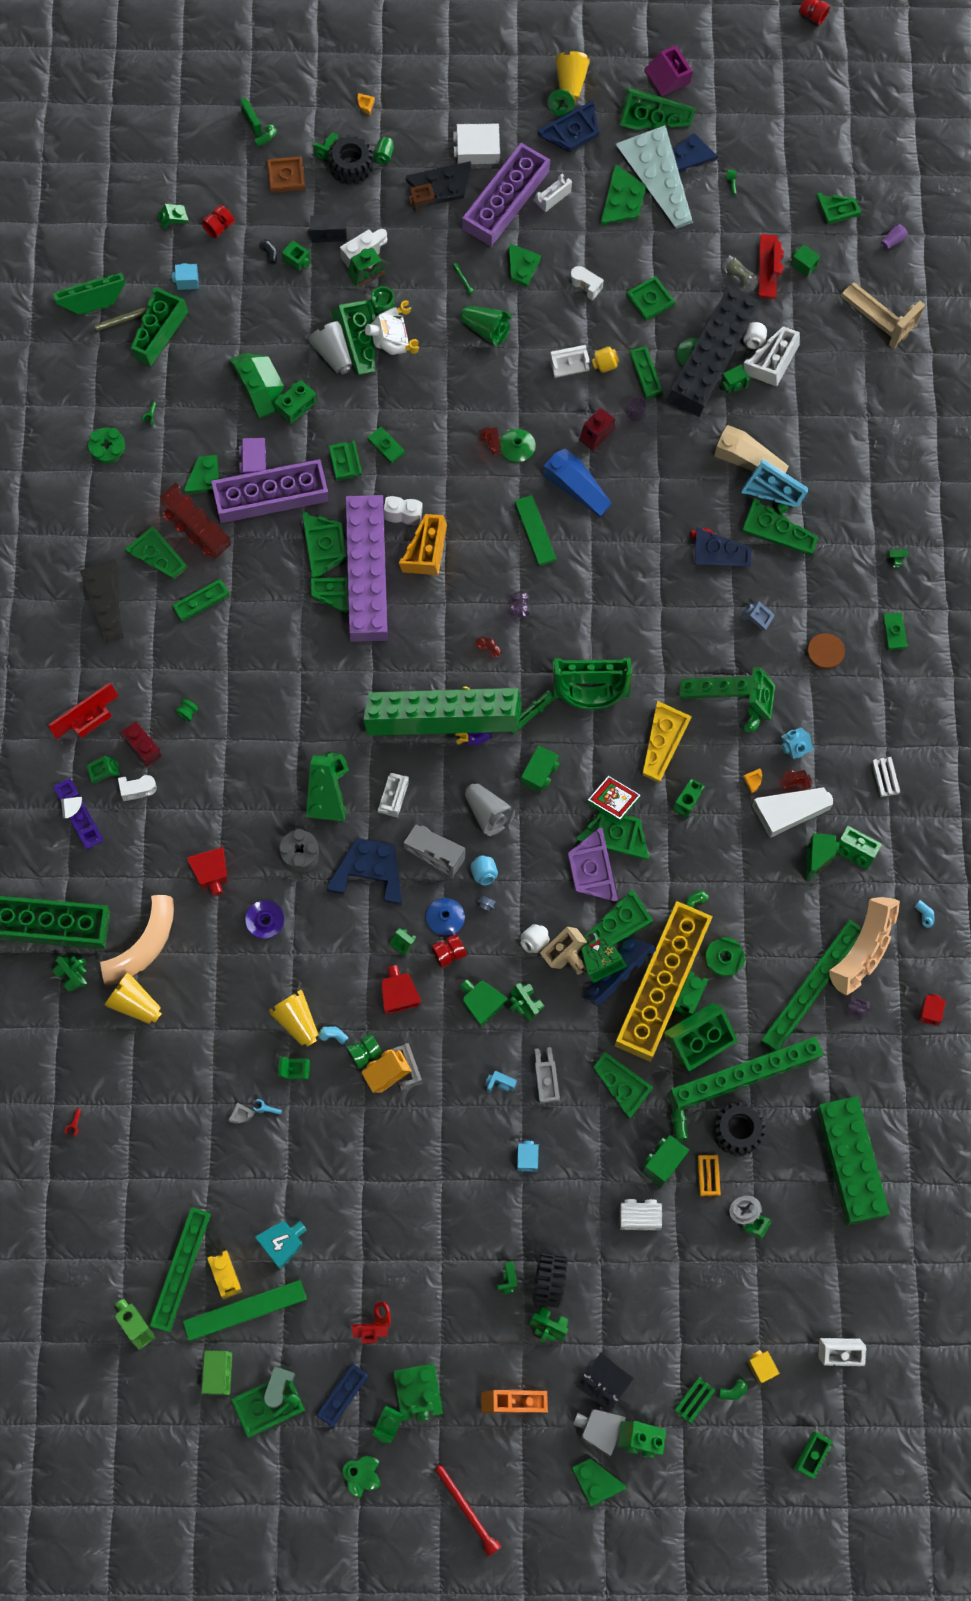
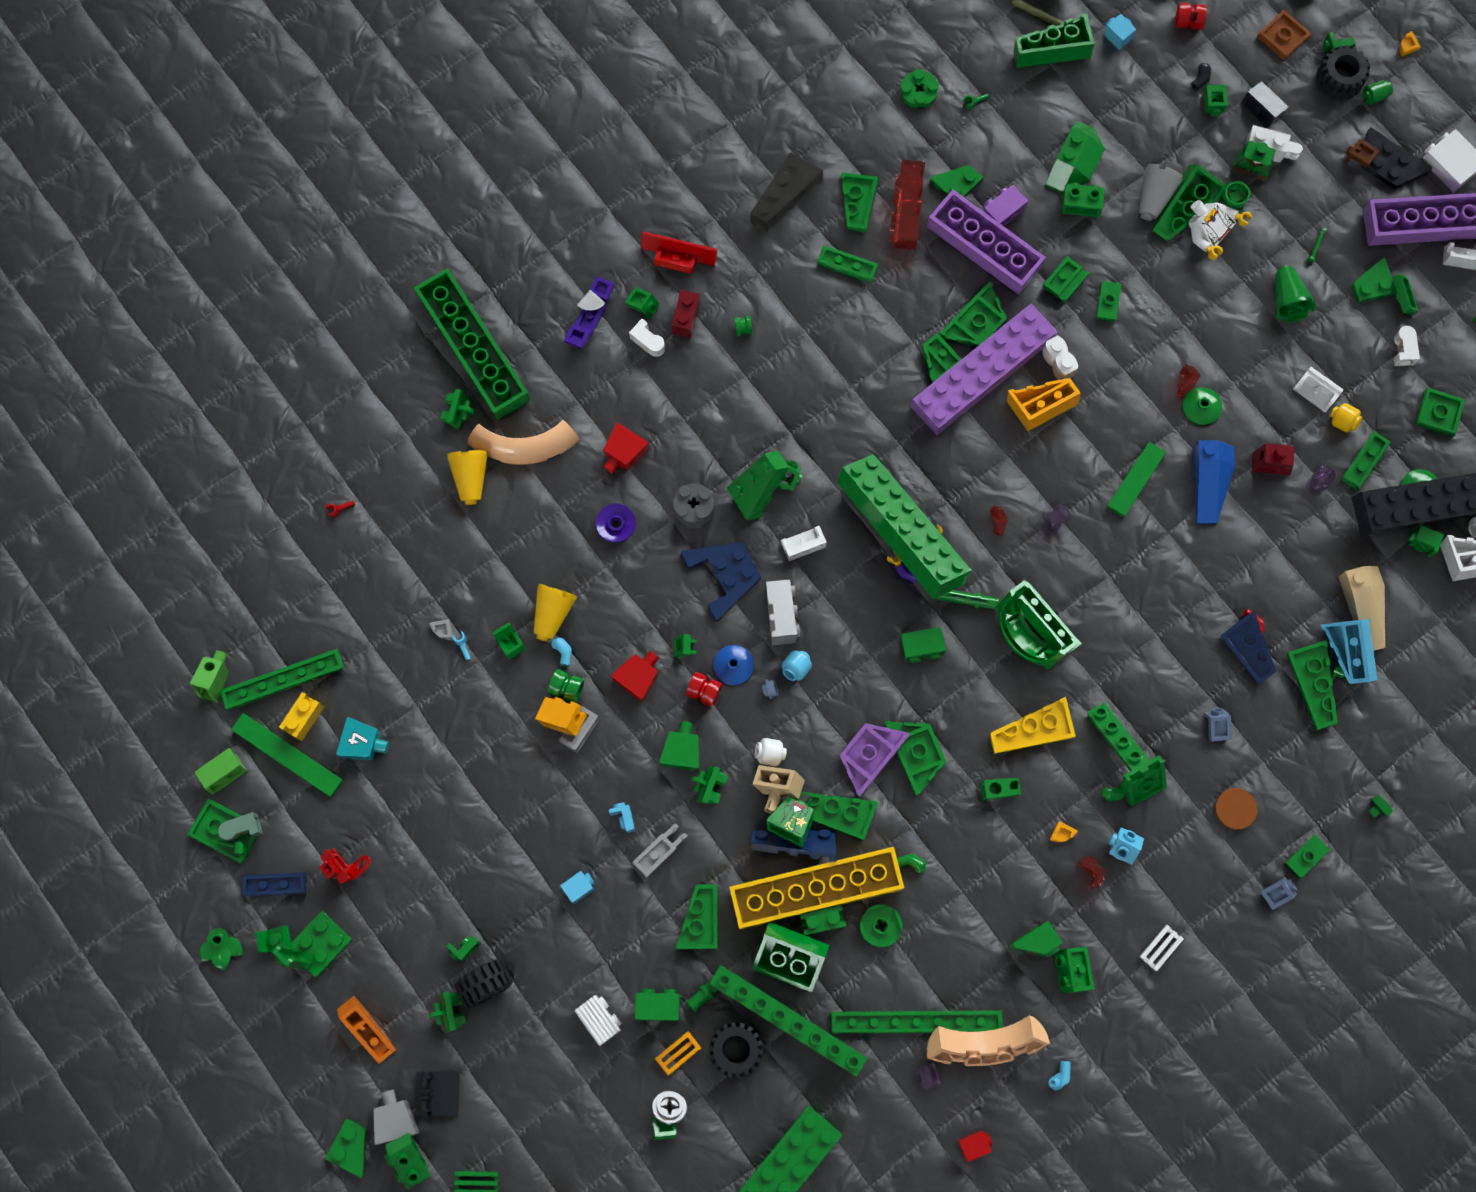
camera: 60 degrees right, 5 degrees up
red piece [435,1465,502,1557] -> none
light grey cone [465,784,515,836] -> none
tile [587,776,640,823] -> none
white slope [752,787,833,838] -> none
none -> sand blue bracket [1261,877,1297,910]
none -> green plate [1393,274,1418,315]

